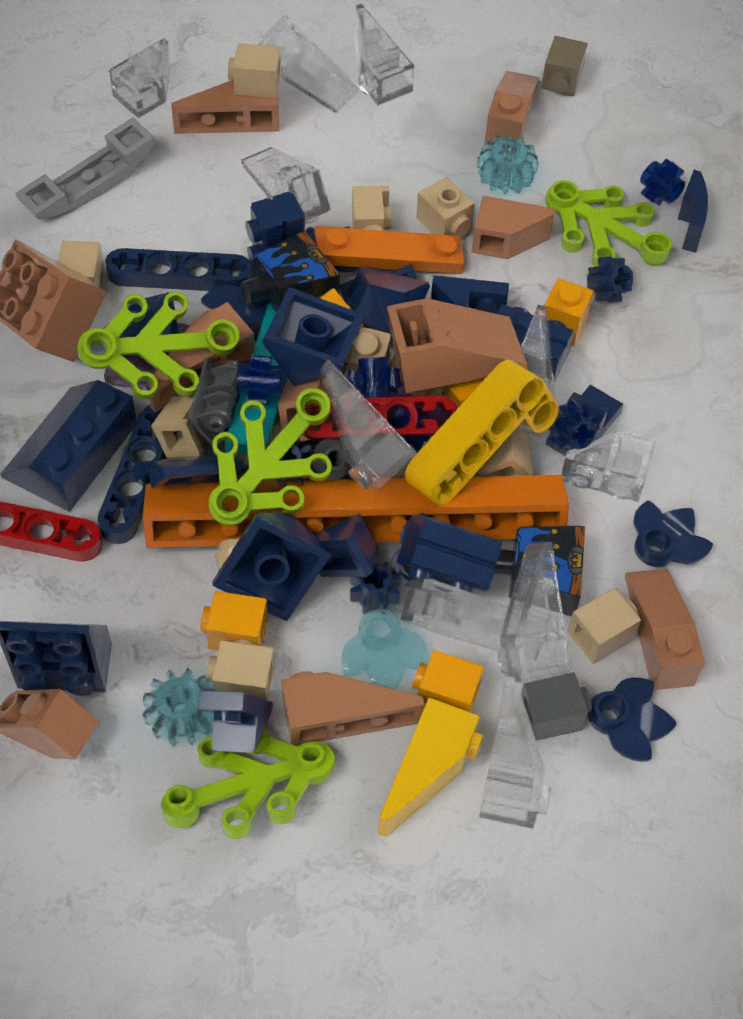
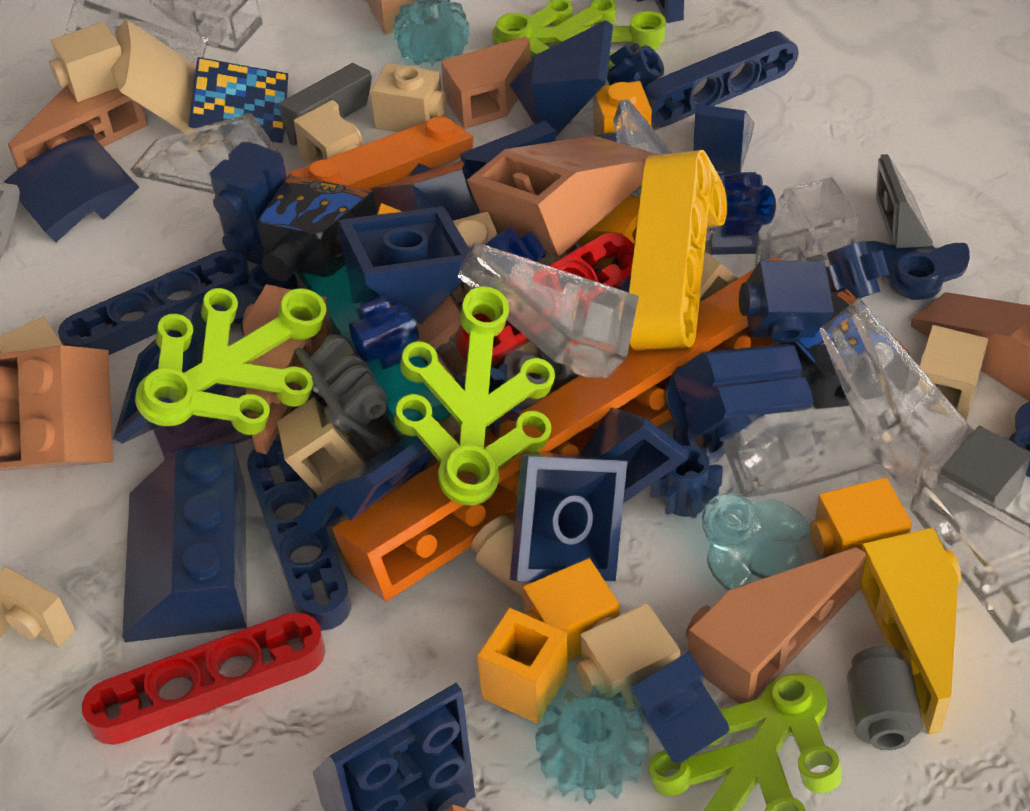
camera: 30 degrees left, 10 degrees down
none -> dark blue slope [4,134,140,242]
none -> tan slope [111,19,200,138]
none -> tile [188,57,288,143]
none -> dark grey slope [278,63,372,146]
none -> light orange brick [477,607,568,724]
none -> dark blue slope [510,20,613,137]
none -> dark blue beam [644,31,799,128]
none -> dark blue slope [693,104,755,173]
none -> dark blue brick [739,261,834,343]
none -> dark blue gear [826,241,889,299]
none -> dark grey brick [847,646,923,750]
none -> dark grey slope [876,154,933,248]

